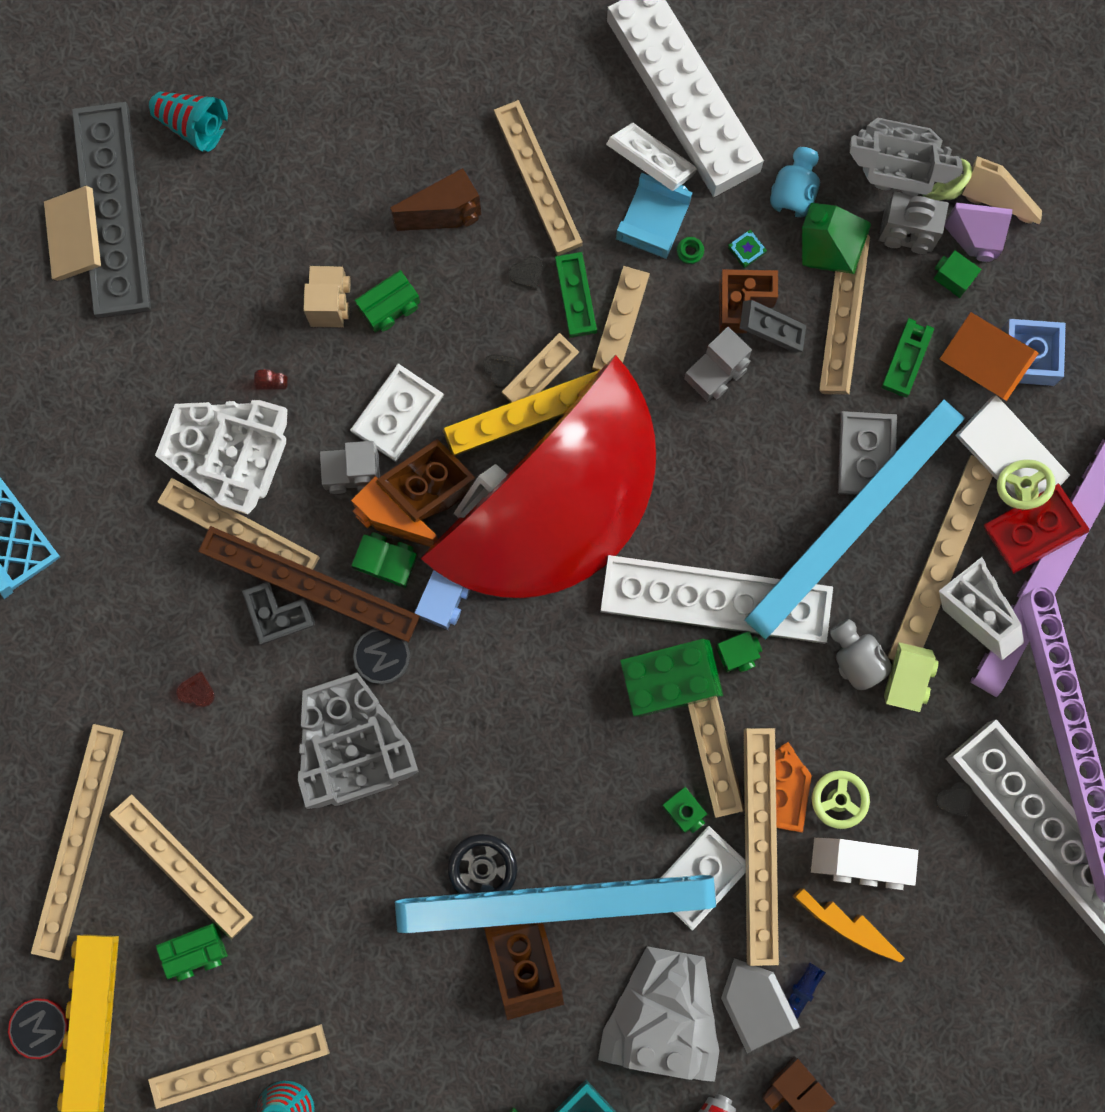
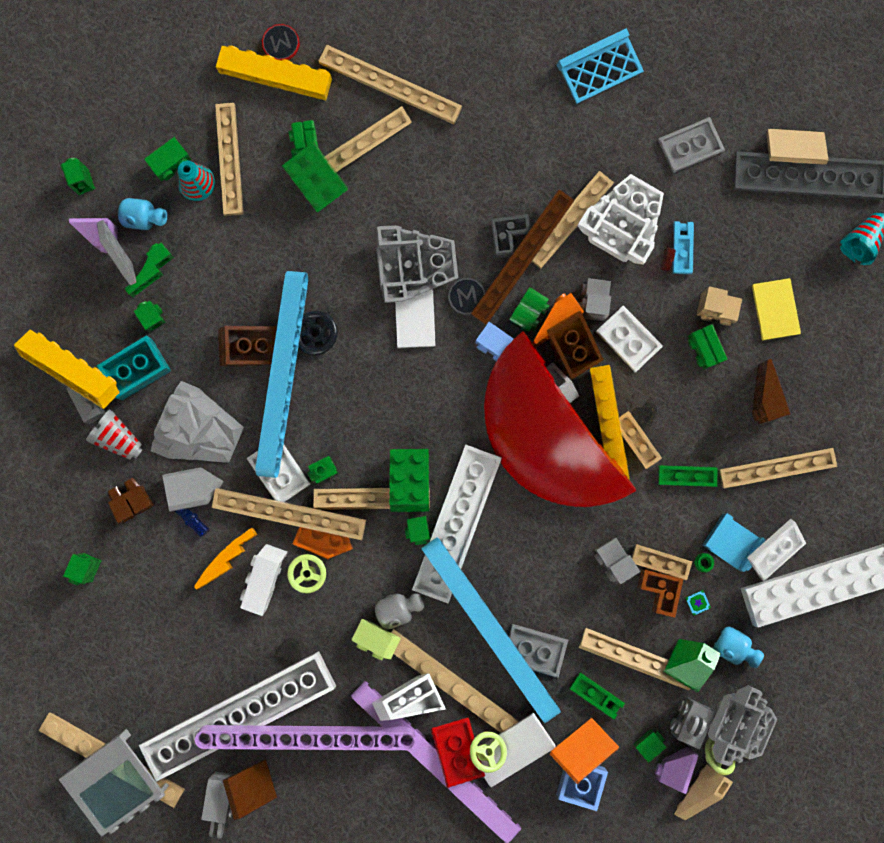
camera: 105 degrees right, 5 degrees up
clear red tile [177,671,215,707] -> none
tan plate [592,266,650,371] -> none
dark grey plate [740,300,806,352] -> none
none -> green brick [282,141,348,213]
none -> white tile [395,289,435,348]
none -> tan plate [631,544,692,580]
none -> light grey tile [658,117,725,173]
none -> medium azure plate [672,221,694,274]
none -> light yellow tile [752,278,801,341]

